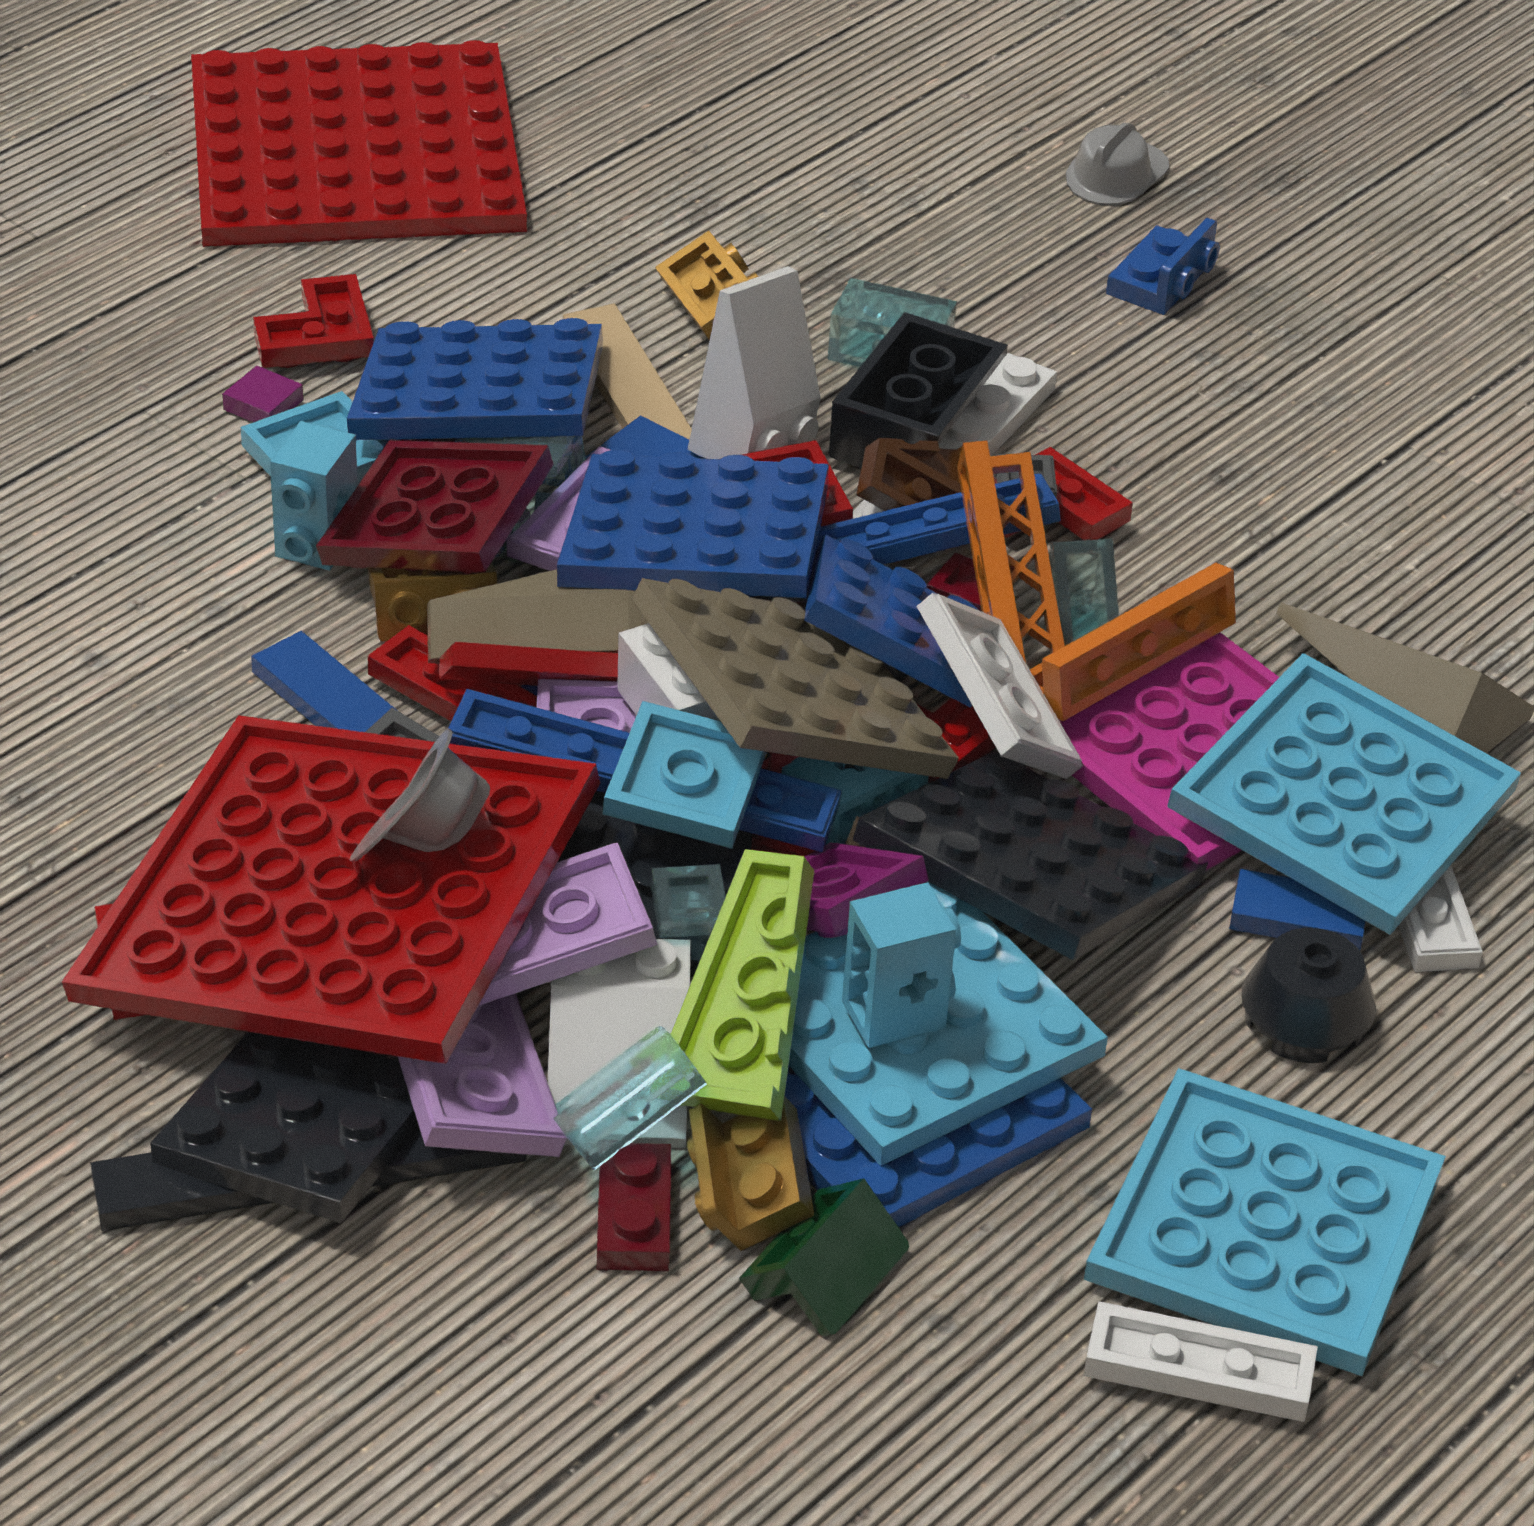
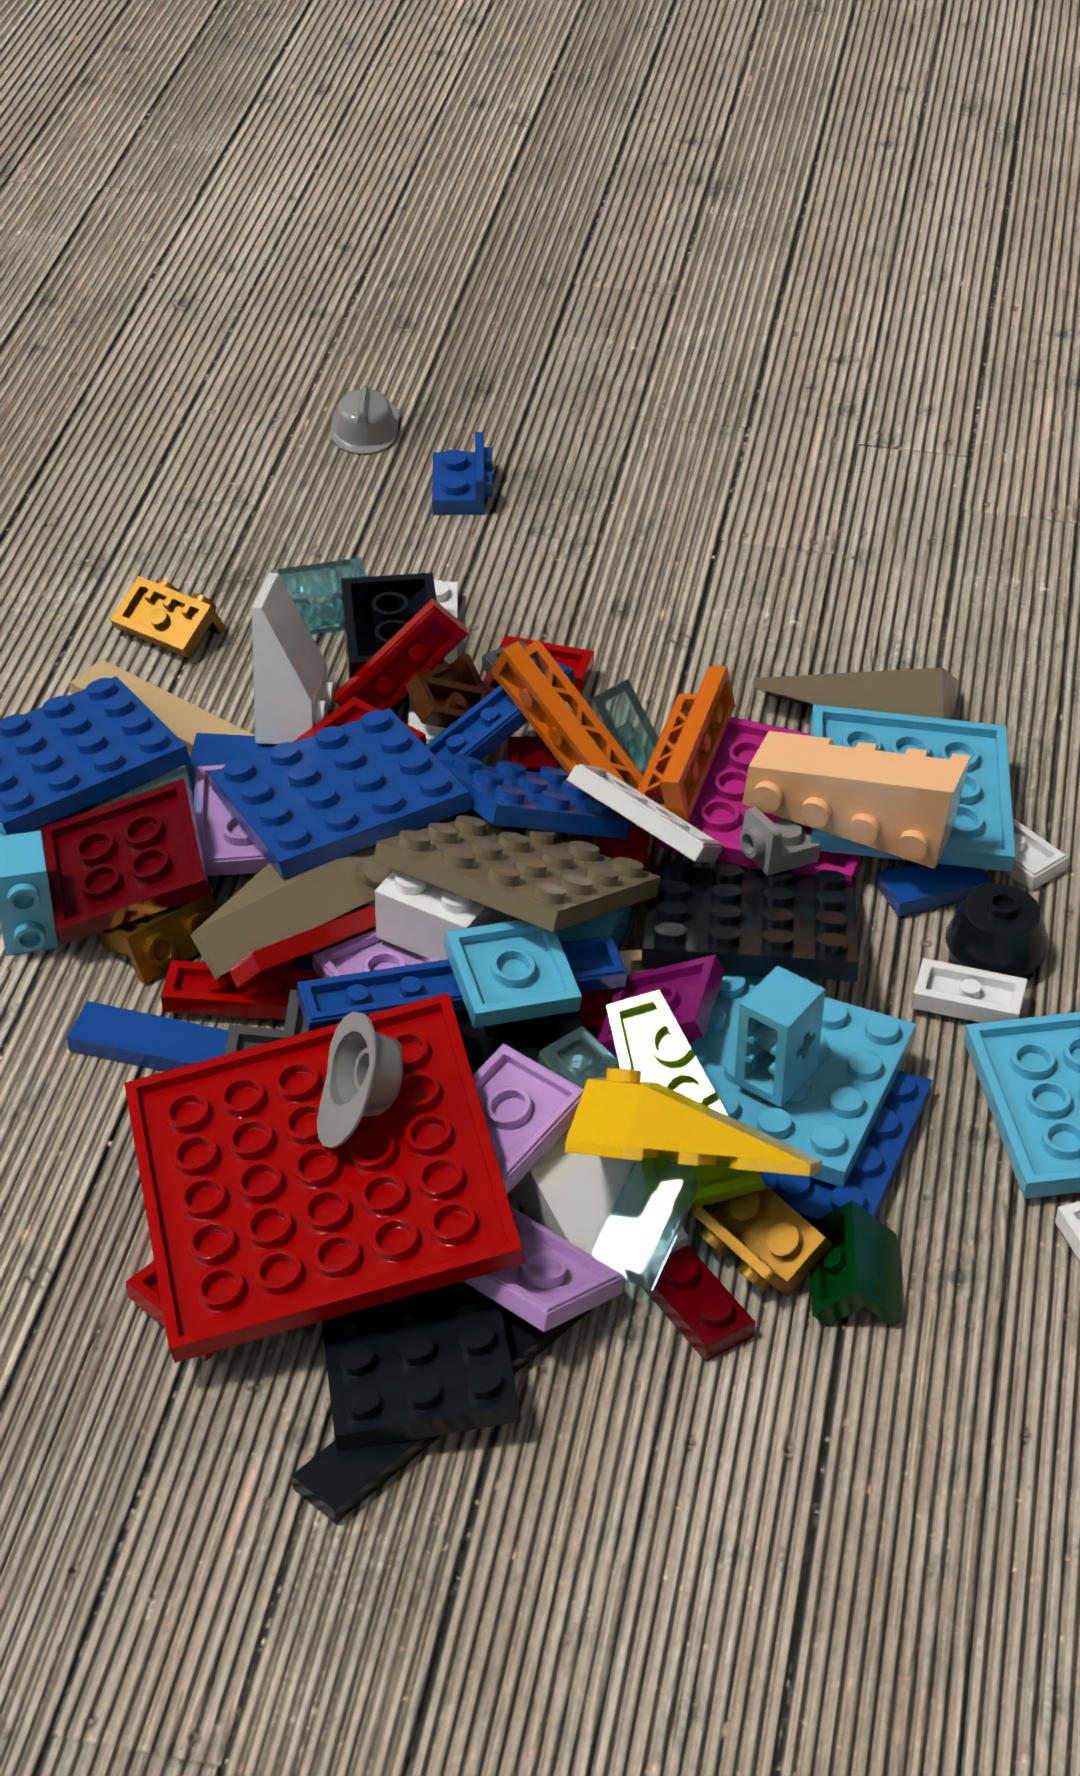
camera: 30 degrees left, 0 degrees up
none -> red tile [334,598,469,710]
none -> yellow wedge [565,1067,822,1176]
none -> light grey bracket [740,807,821,876]
none -> light nougat wedge [742,731,971,869]
none -> white plate [911,958,1028,1023]

